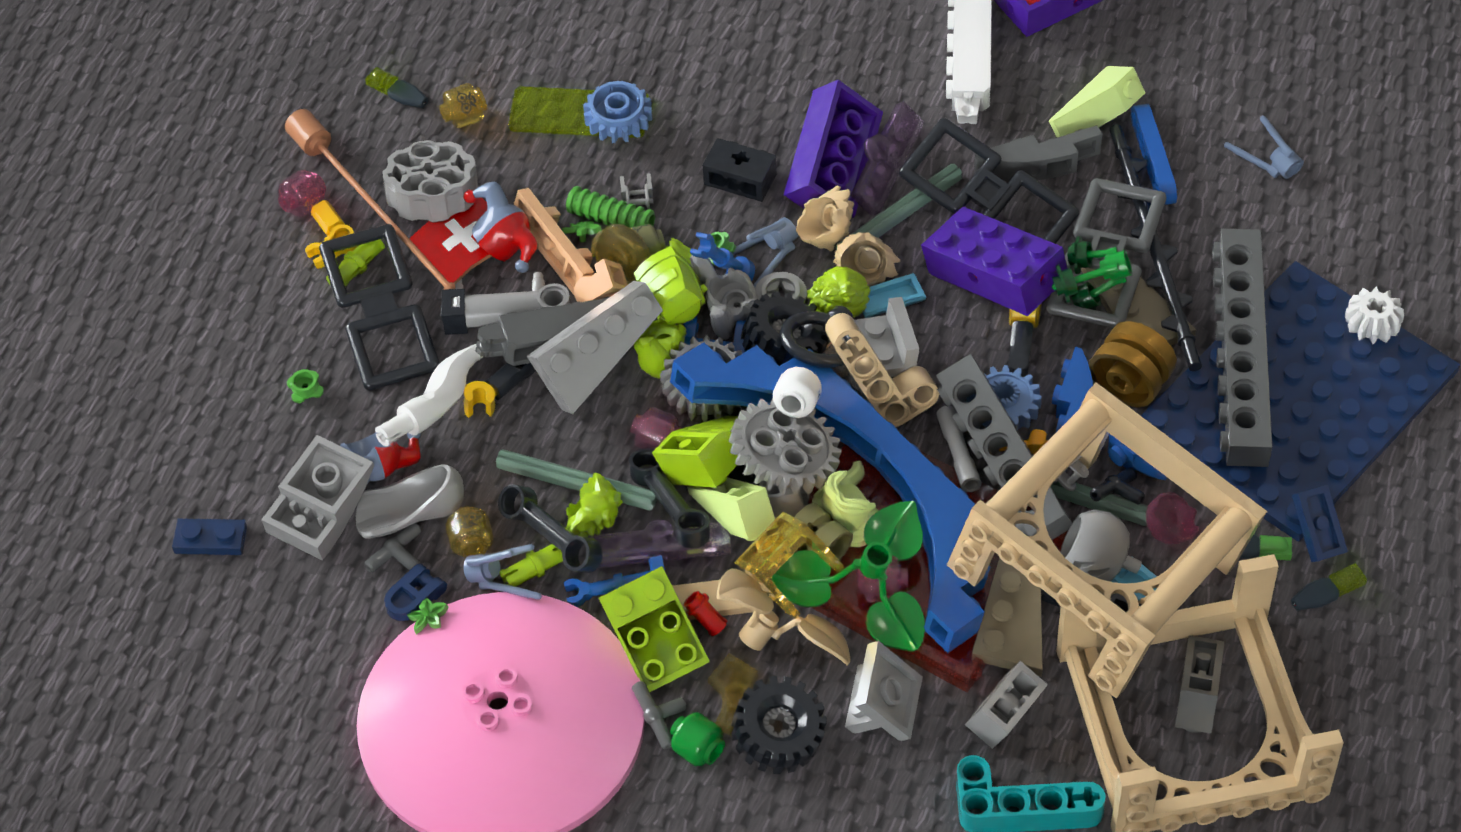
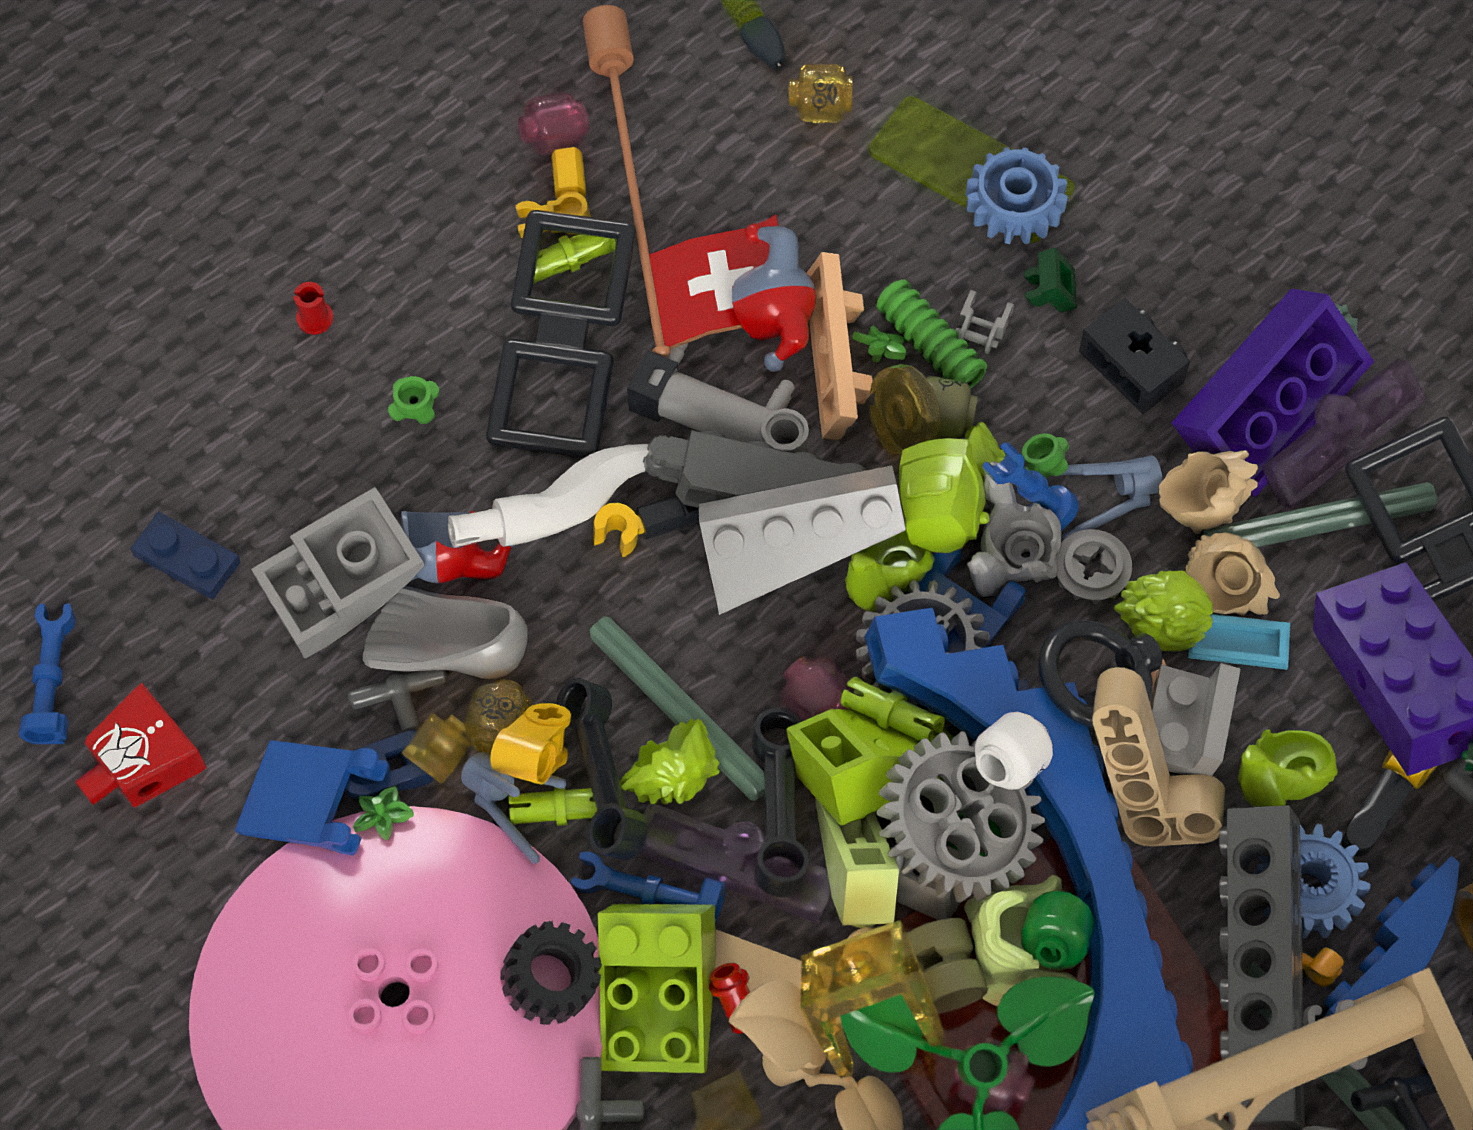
camera: 25 degrees right, 10 degrees up
light grey connector [382,140,478,222] -> none
light nougat leg [574,259,628,302] -> none
black bush [741,292,828,366] -> none
light grey piece [936,406,981,492] -> none
none -> blue piece [19,604,76,744]
none -> torso [75,683,207,807]
none -> blue flag [234,740,389,856]
none -> red pin [293,282,334,335]
none -> clear yellow tile [401,712,472,784]
none -> yellow piece [490,703,571,785]
none -> black tyre [500,921,602,1025]
none -> lime pin [841,677,945,744]
none -> green head [1021,891,1094,970]
none -> dark green tile [1024,248,1077,312]
none -> lime hair [1238,729,1338,807]

